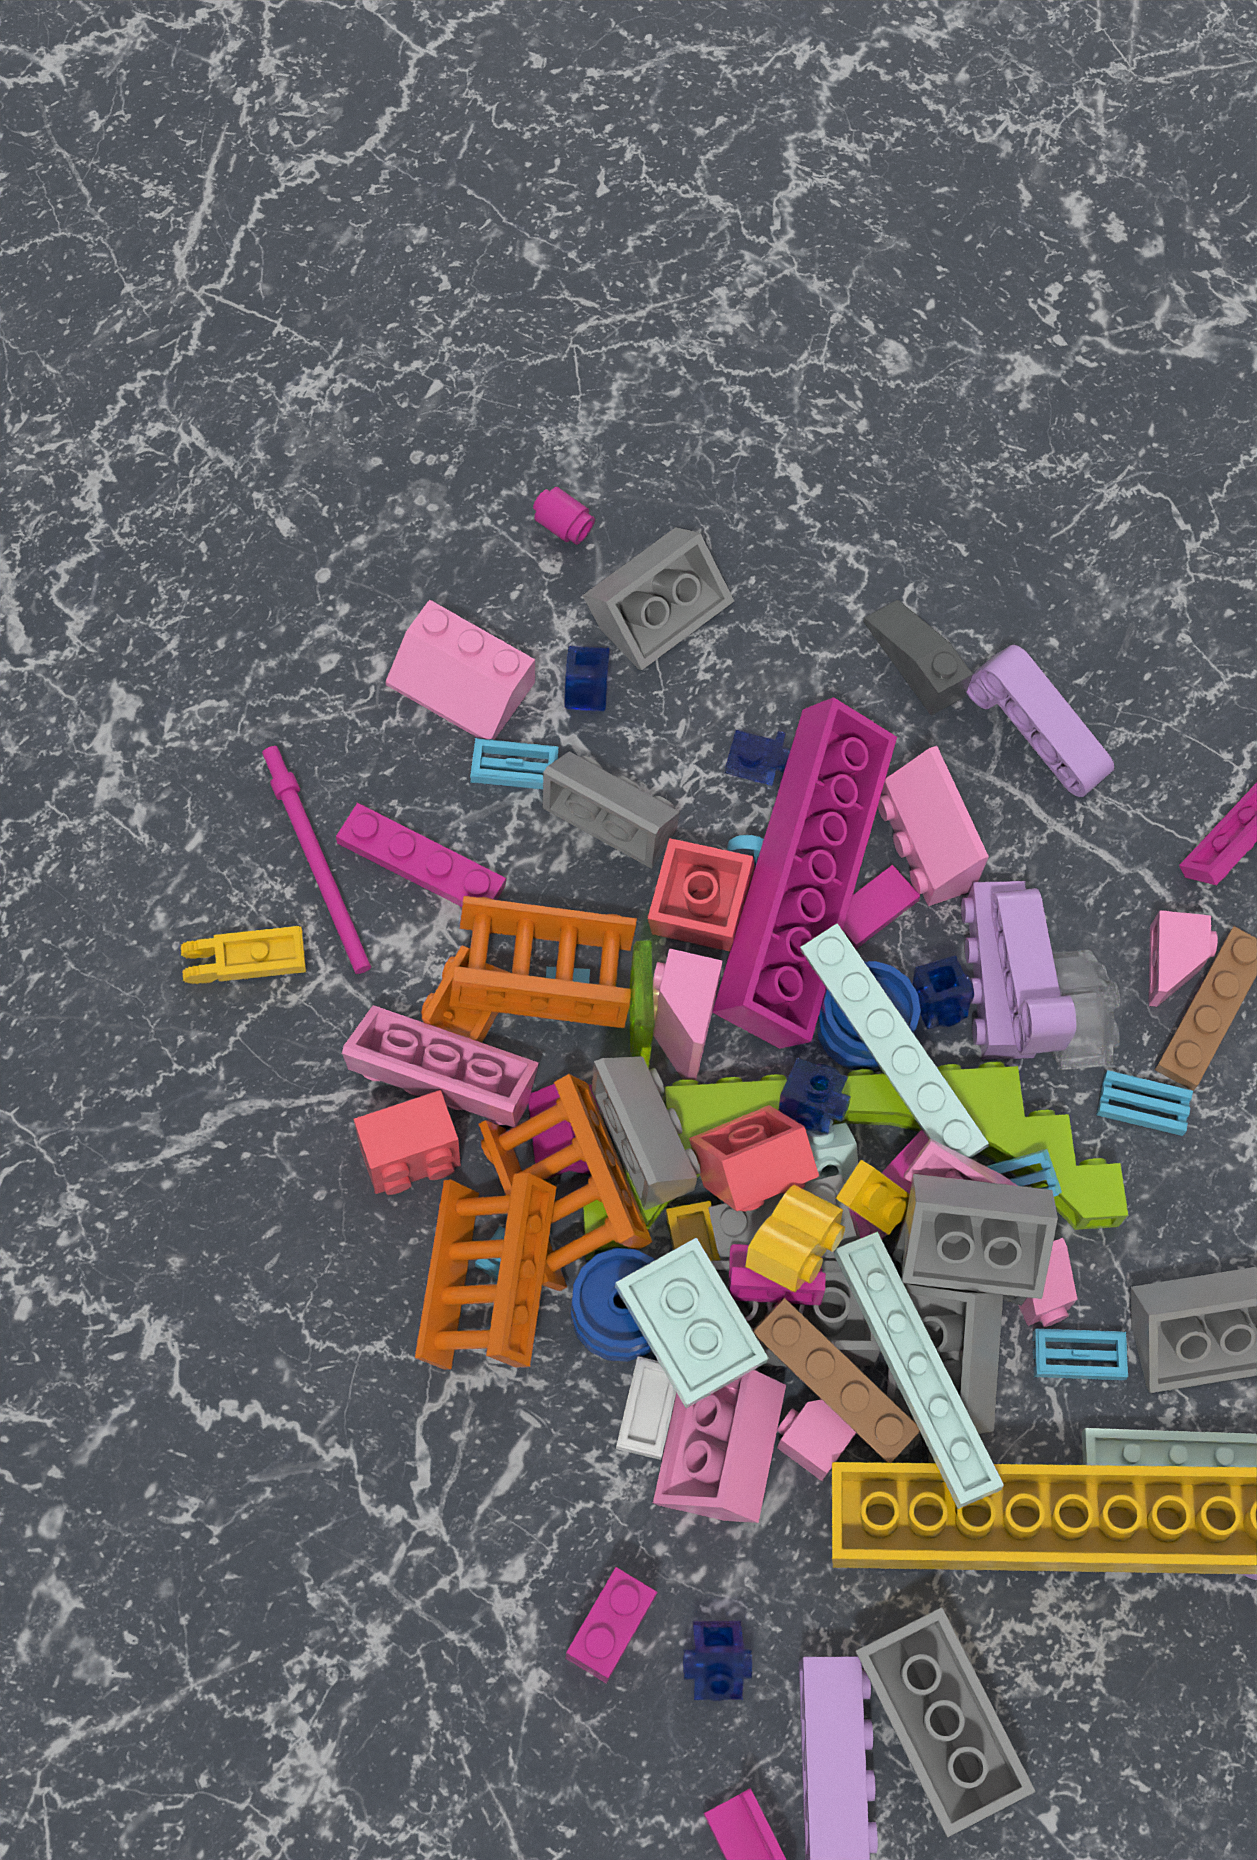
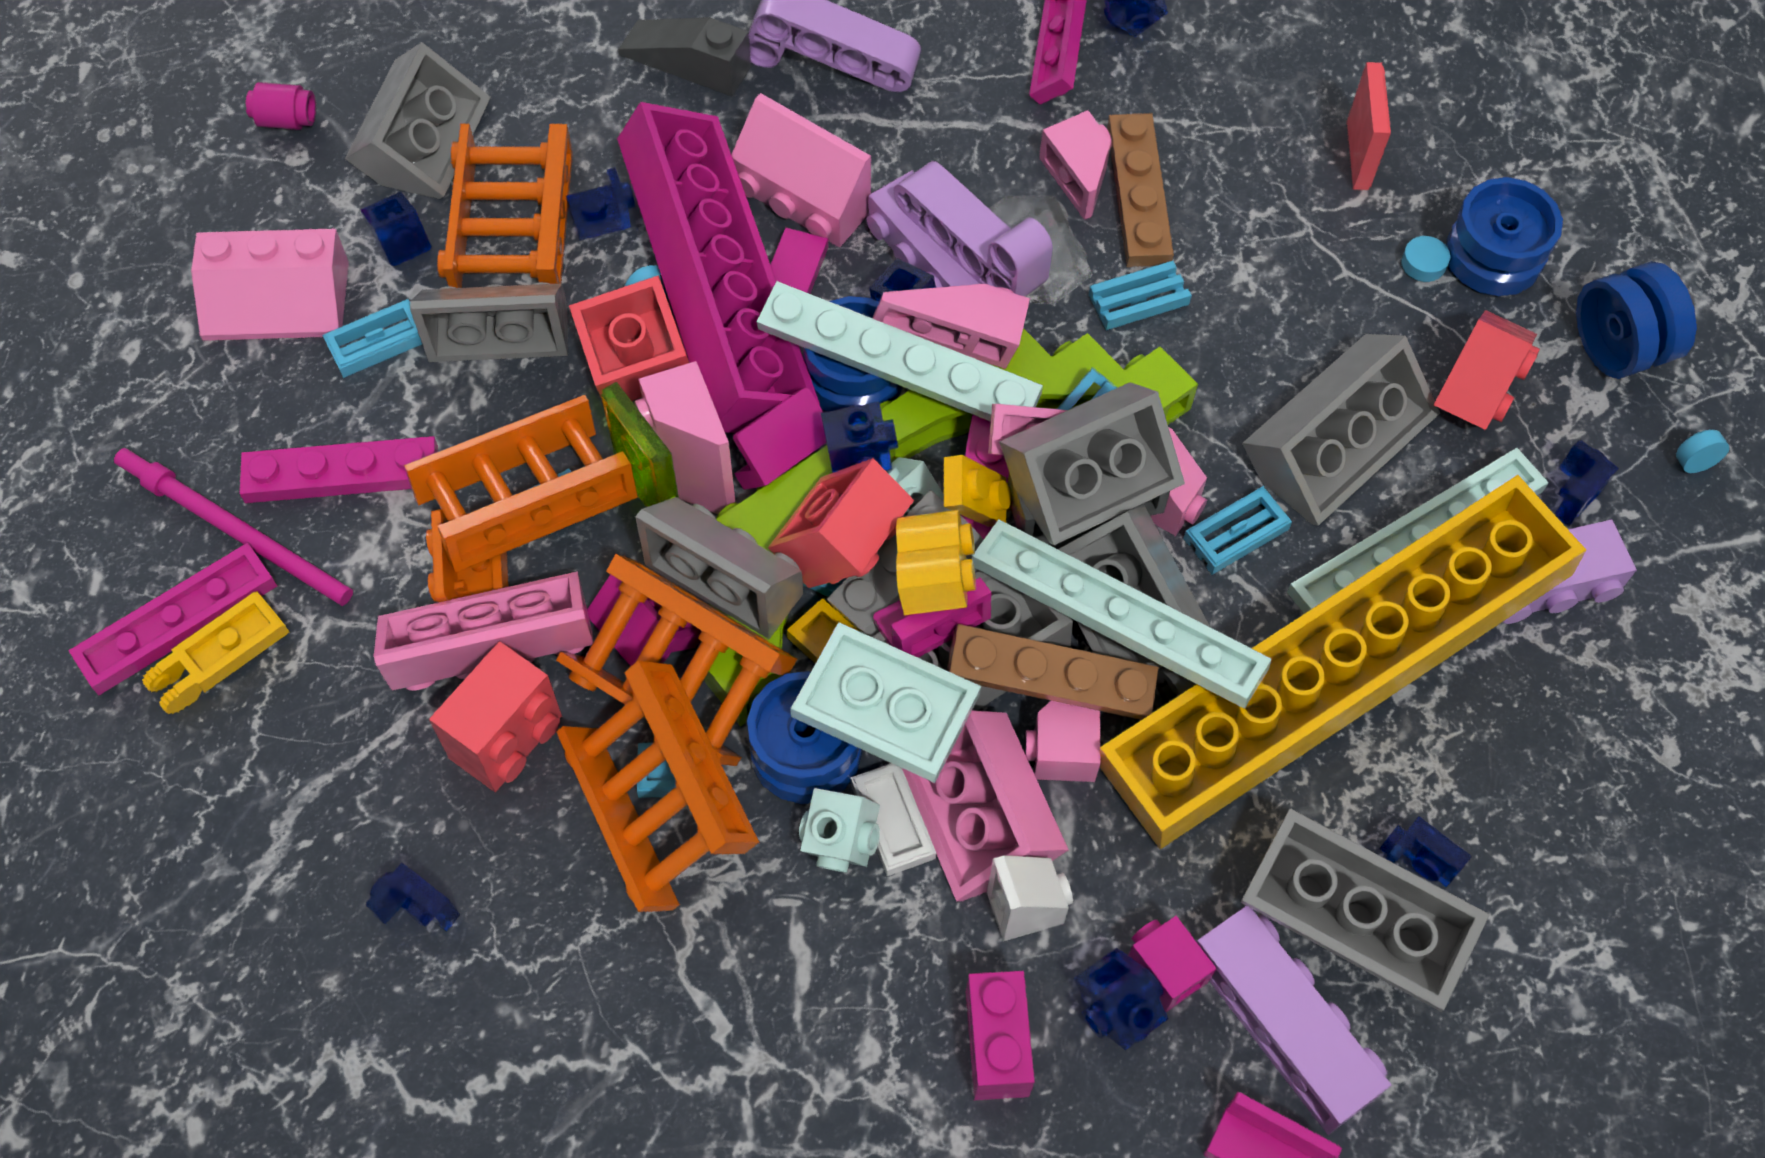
camera: 30 degrees left, 5 degrees down
none -> dark pink plate [68,543,277,695]
none -> clear blue bracket [366,862,460,931]
none -> orange fence [437,123,573,288]
none -> dark pink panel [733,387,836,490]
none -> light aqua brick [799,788,880,873]
none -> bright pink slope [872,284,1030,369]
none -> white slope [987,855,1073,942]
none -> dark pink brick [1126,916,1217,1013]
none -> clear blue bracket [1379,816,1472,887]

